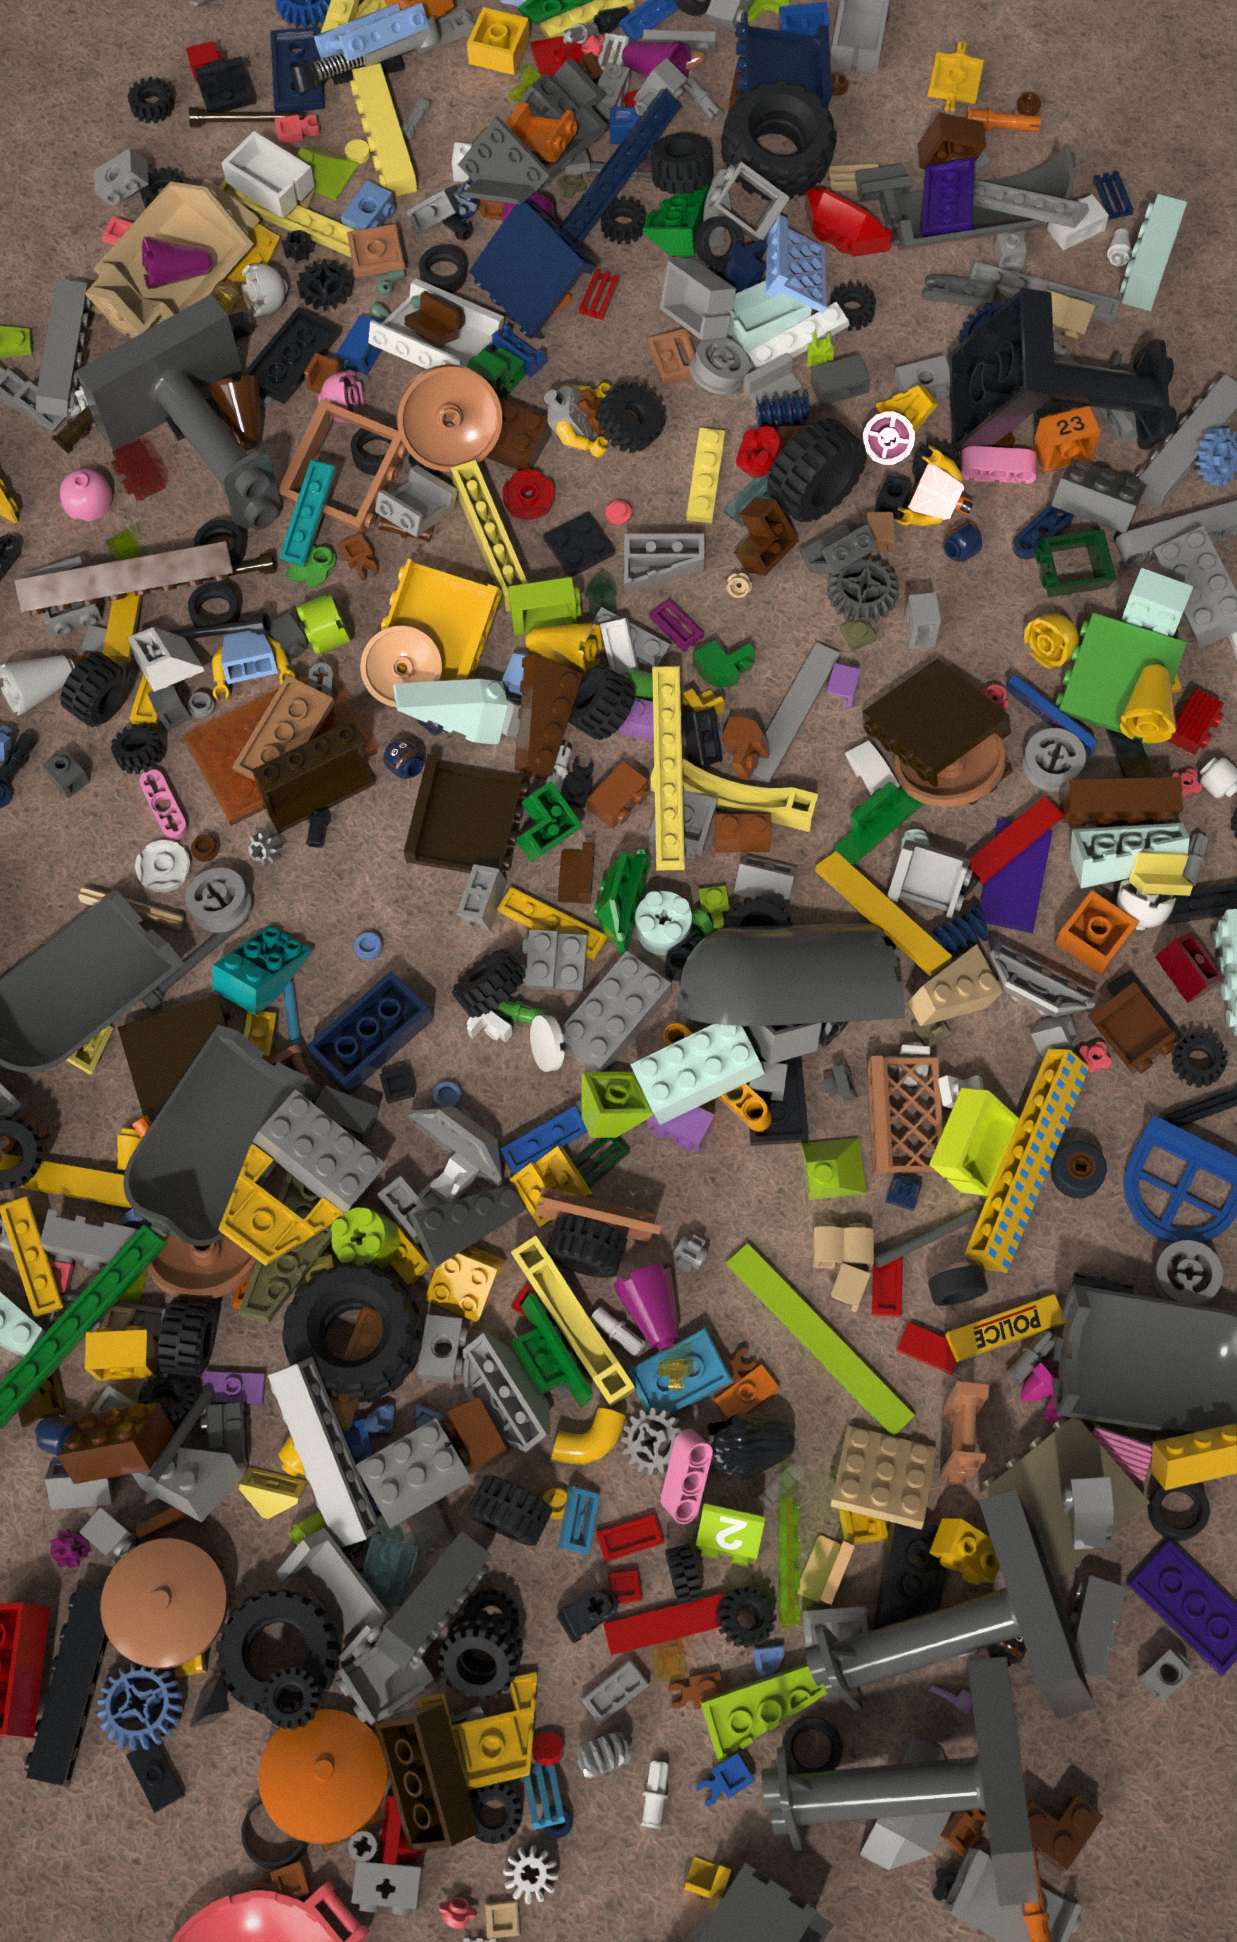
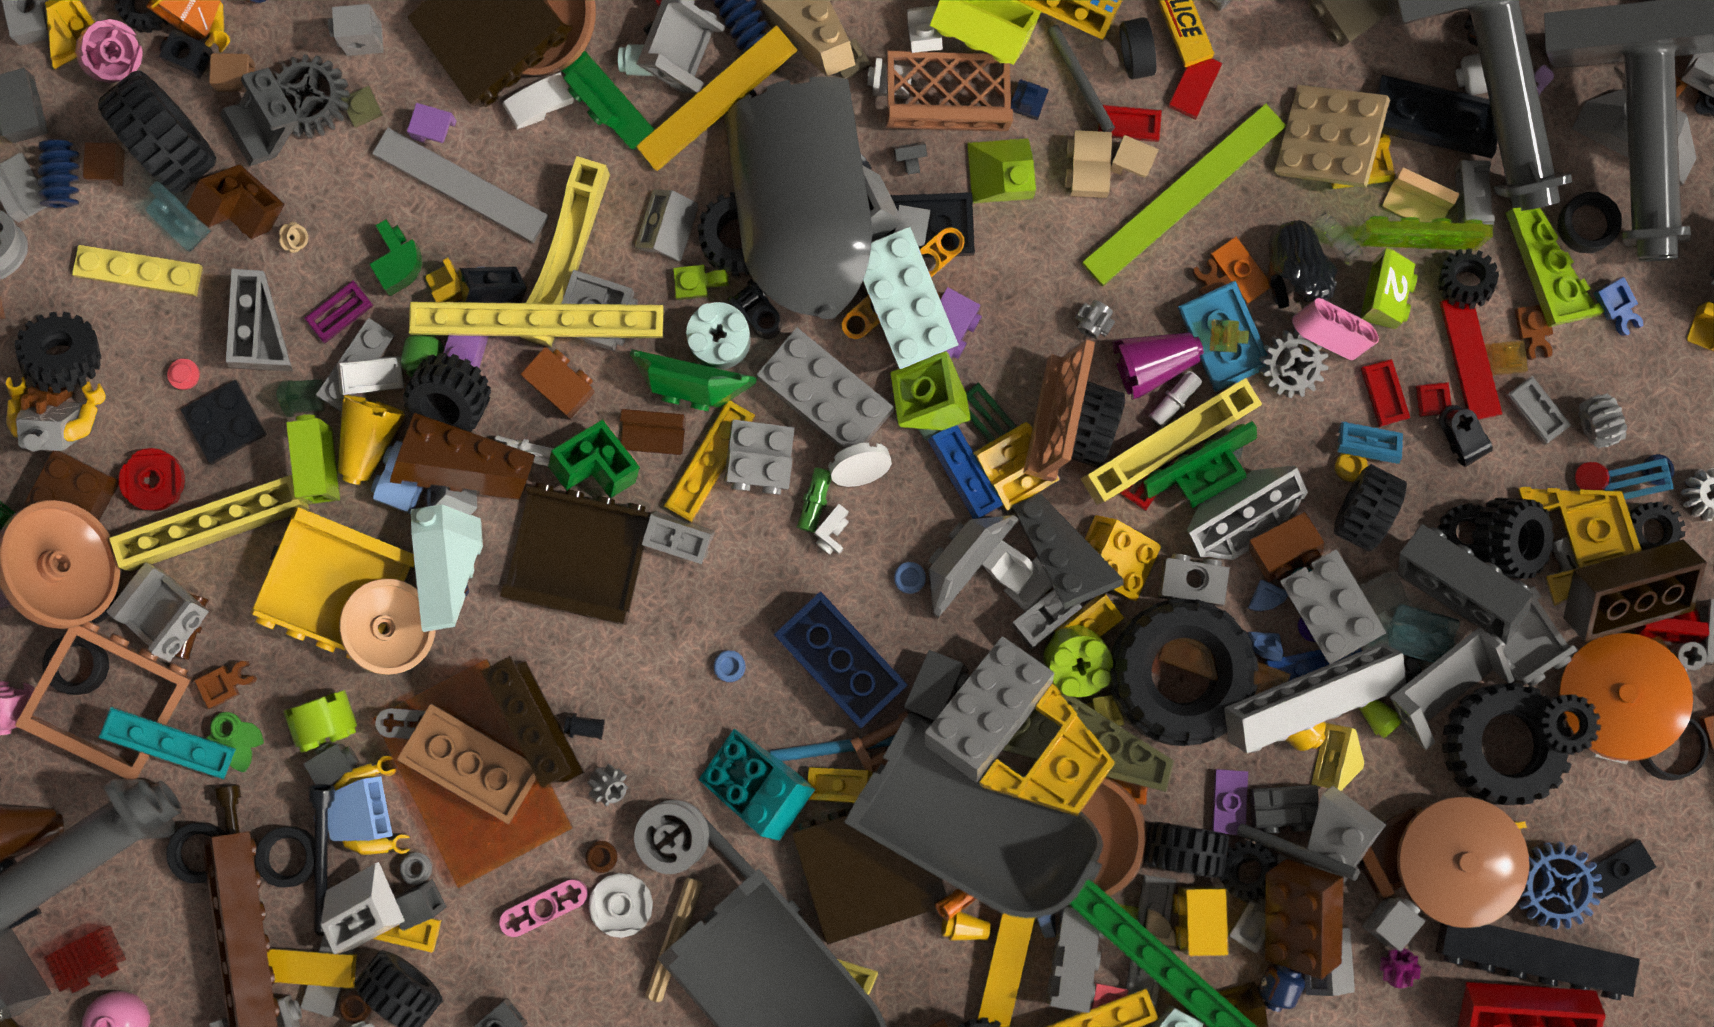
camera: 90 degrees left, 15 degrees up
clear neon green panel [105,529,143,561] -> none
black tyre [111,723,165,774] -> none
black slope [190,1679,229,1727] -> none
black plate [379,1067,415,1104] -> none
dark blue head [383,739,424,779] -> none
black tyre [452,948,526,1018] -> none
yellow cylinder [551,1408,626,1465] -> none
black plate [560,759,593,808] -> none
white axle [641,1761,669,1829] -> none
black tyre [665,1544,703,1606] -> none
bright green tile [691,909,714,938] -> none
dark orange brick [715,814,772,853] -> none
dark orange brick [721,716,770,780] -> none
red plate [735,426,785,478] -> none
medium blue tile [753,1645,785,1680] -> none
yellow brick [929,1519,1000,1585] -> none
nougat fence [940,1381,989,1486] -> none

